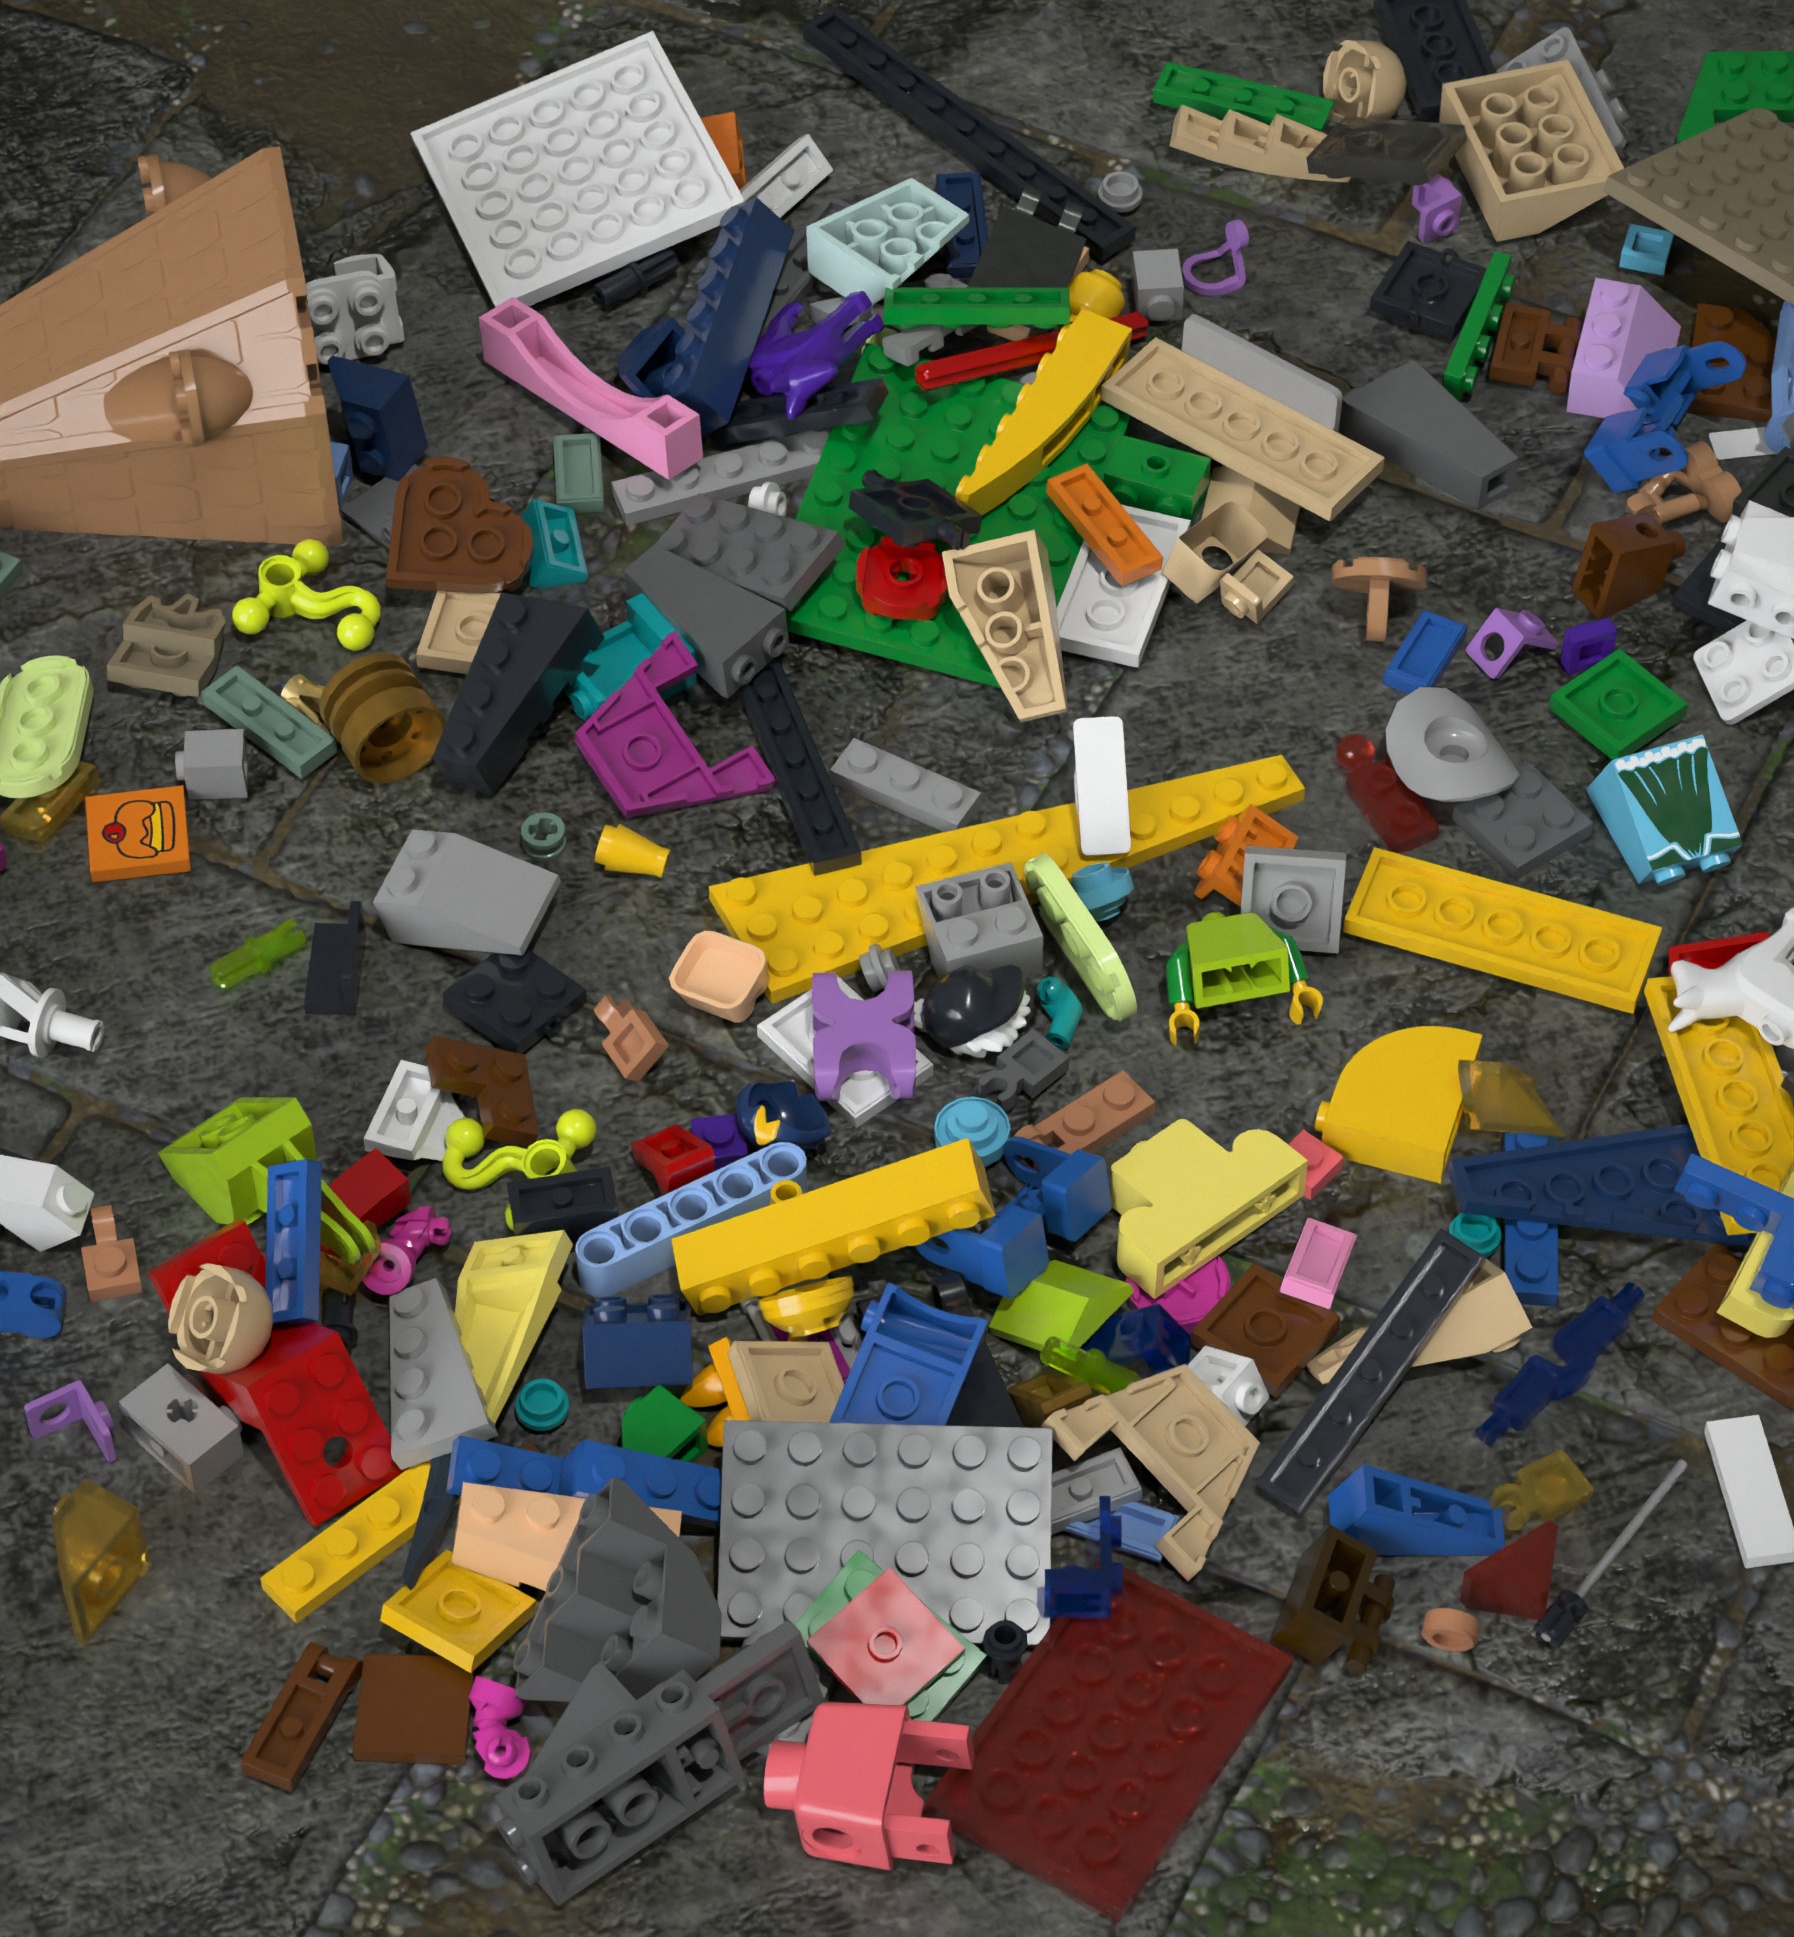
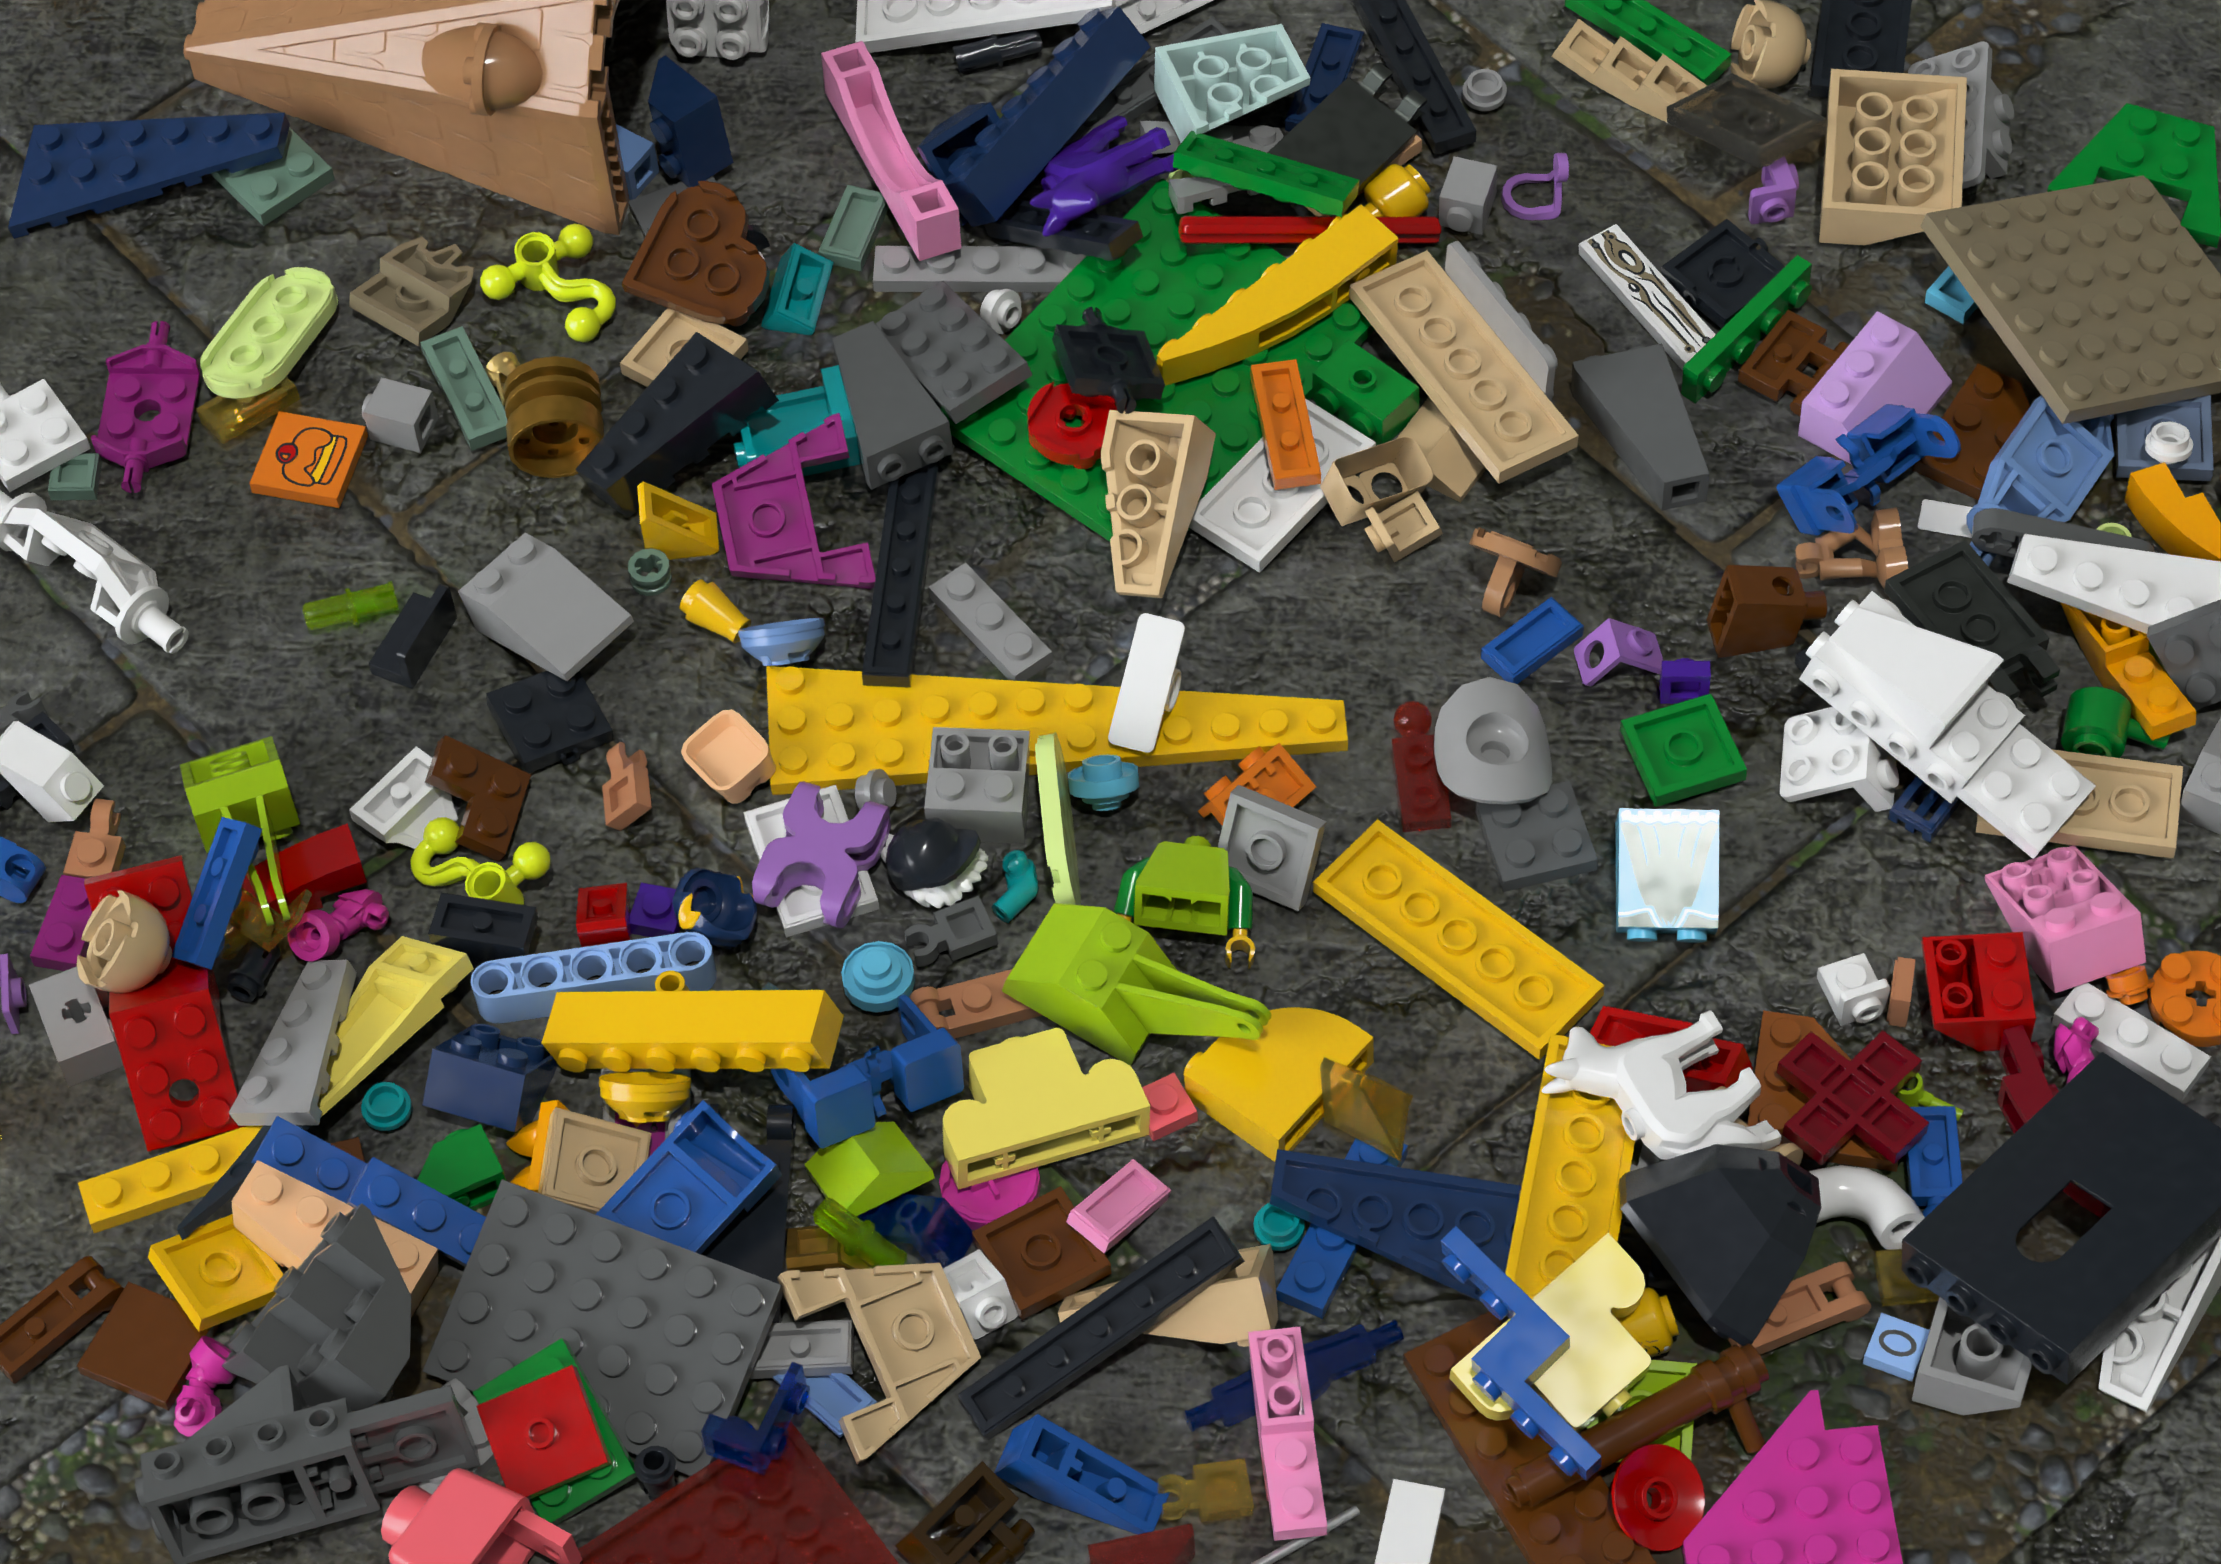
camera: 25 degrees right, 5 degrees up
none -> magenta plate [30,874,92,971]
none -> yellow slope [637,481,719,560]
none -> medium blue piece [738,618,825,666]
none -> lime slope [1002,903,1272,1066]
none -> bright pink slope [1248,1327,1327,1541]
none -> white tile [1579,224,1716,371]

